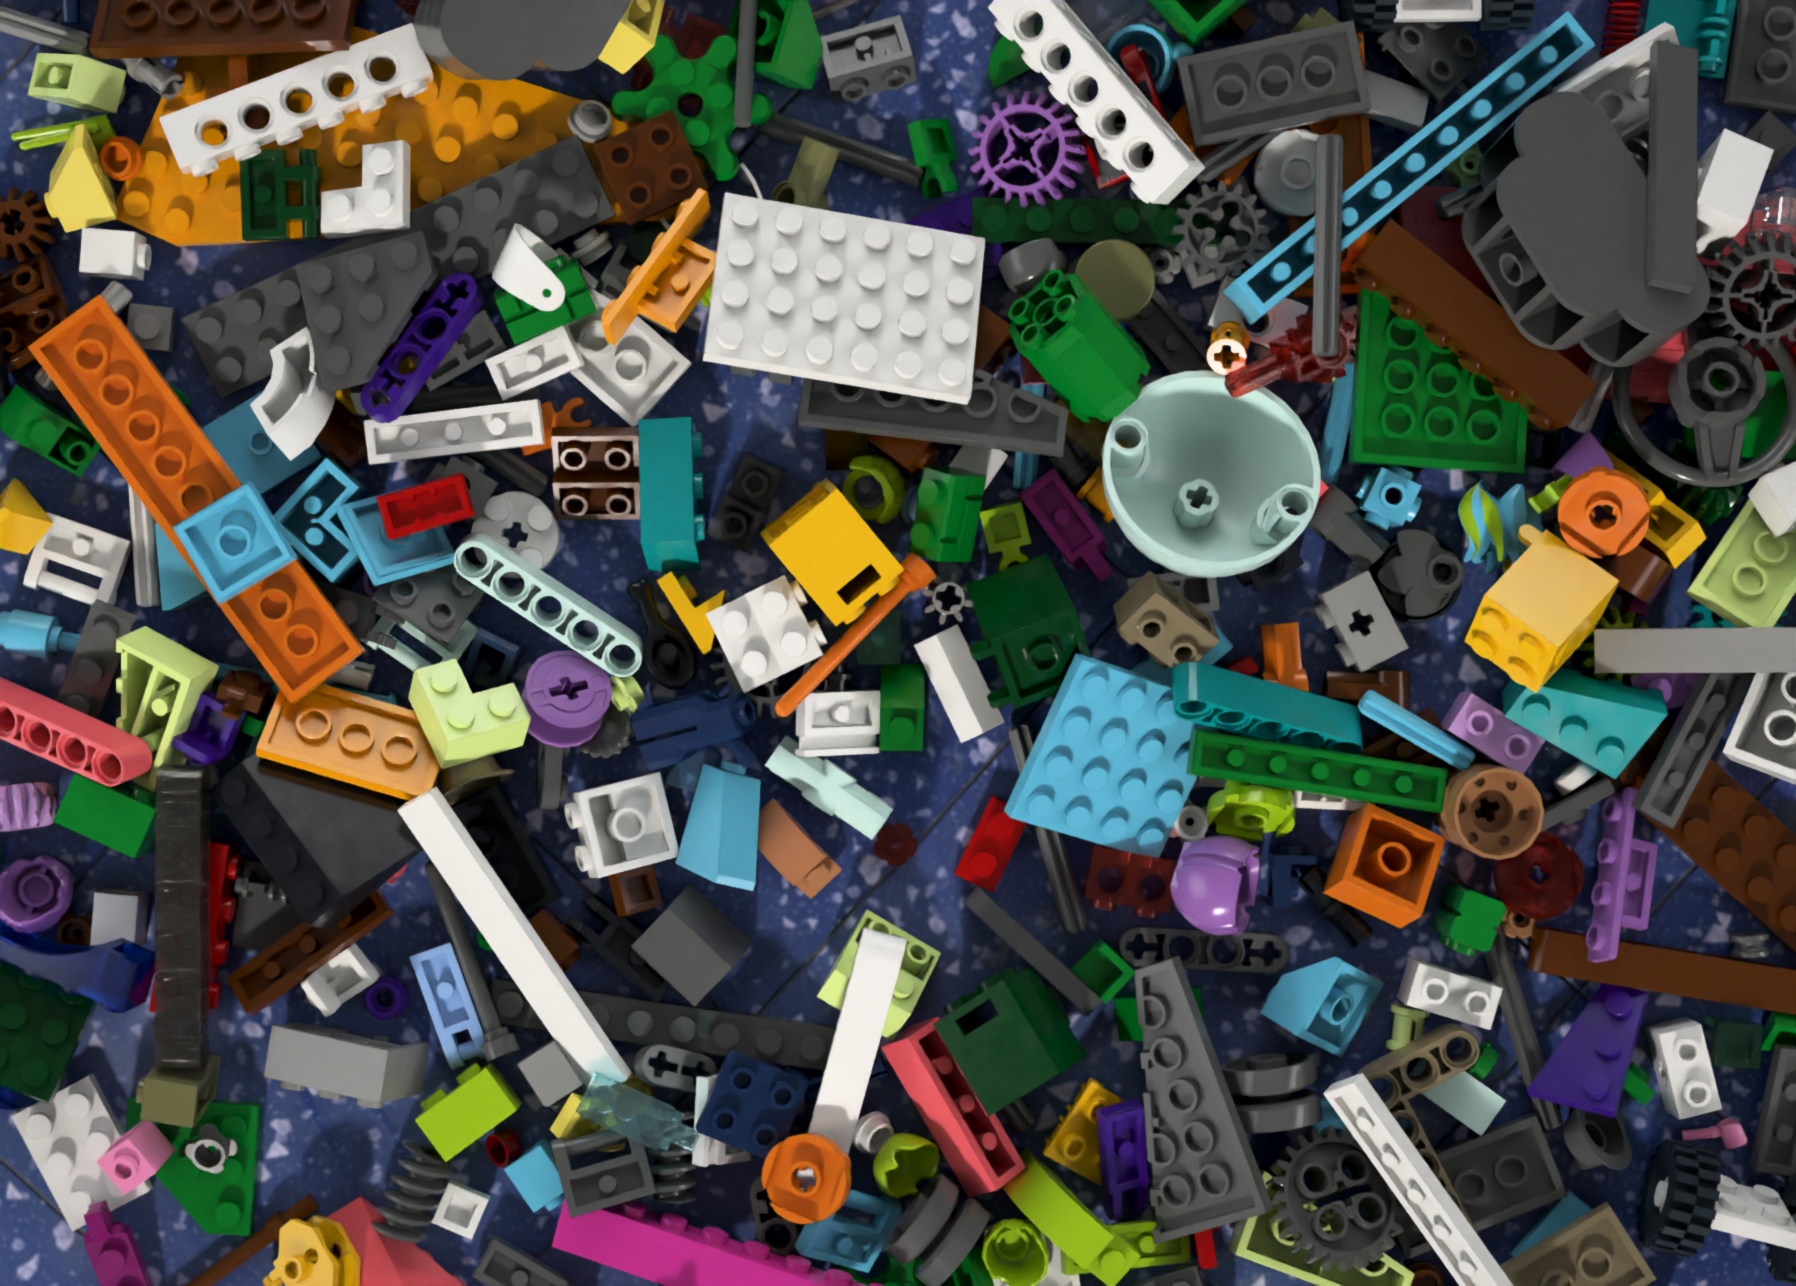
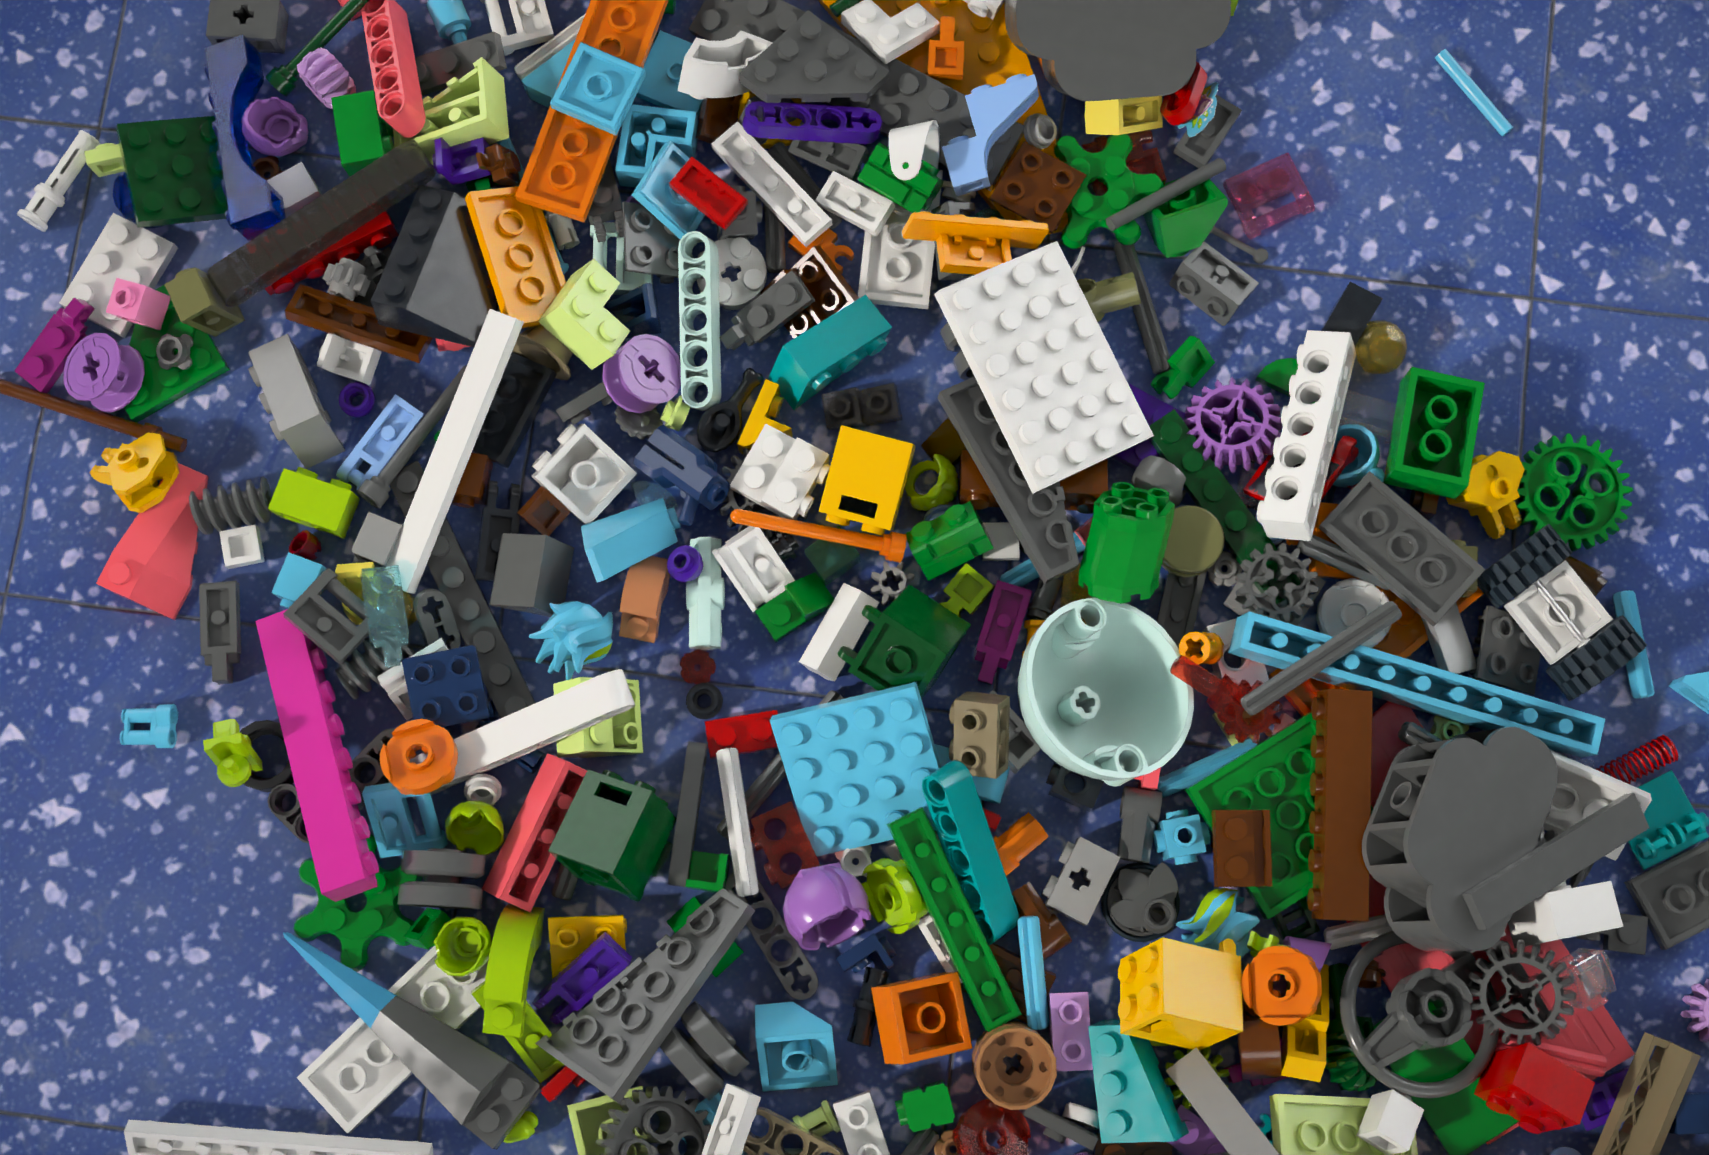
camera: 55 degrees right, 10 degrees down
none -> medium lavender piece [63,333,145,412]
none -> light grey gear [322,258,371,301]
none -> medium azure hair [529,601,613,680]
none -> dark purple plate [667,545,703,582]
none -> black plate [686,683,723,720]
none -> white axle [716,748,759,897]
none -> dark grey hinge [719,270,815,350]
none -> orange plate [928,16,964,80]
none -> light blue arch [942,74,1039,197]
none -> reddish brown plate [1212,810,1272,887]

